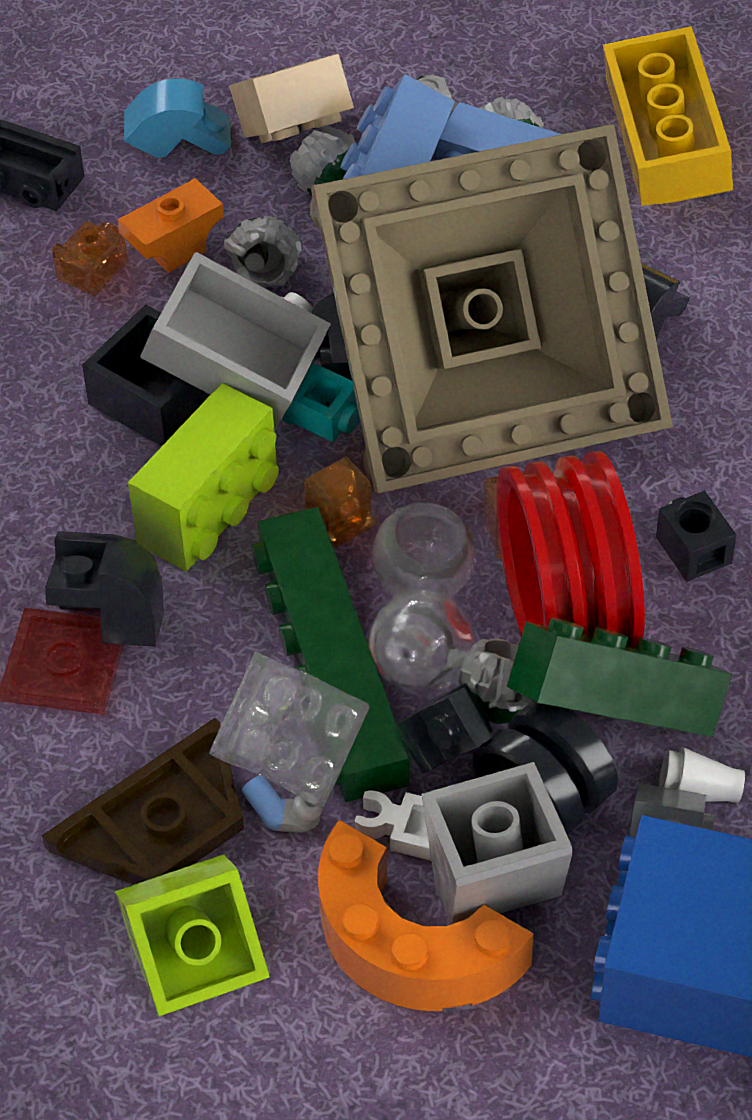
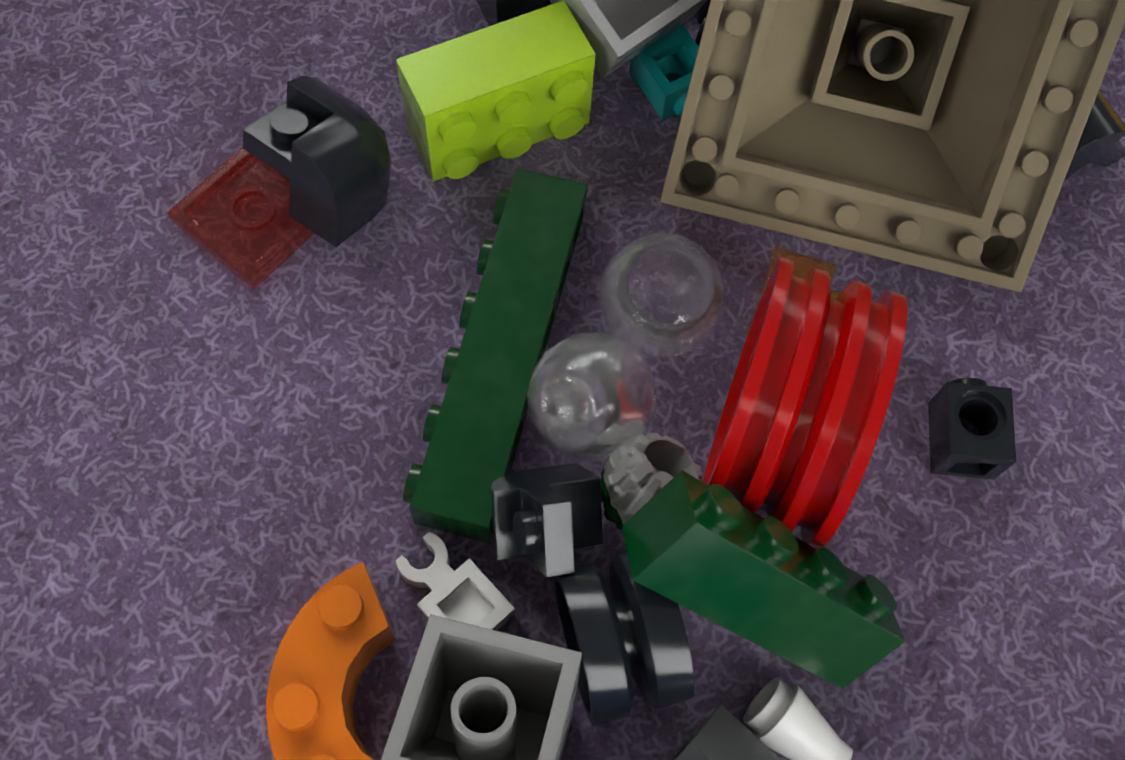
camera: 25 degrees right, 15 degrees up
dark brown wing [42,718,244,885] -> none
lime slope [115,854,270,1016] -> none
clear bracket [209,651,369,807] -> none
arm [241,775,323,833] -> none
clear orange brick [304,456,377,548] -> none

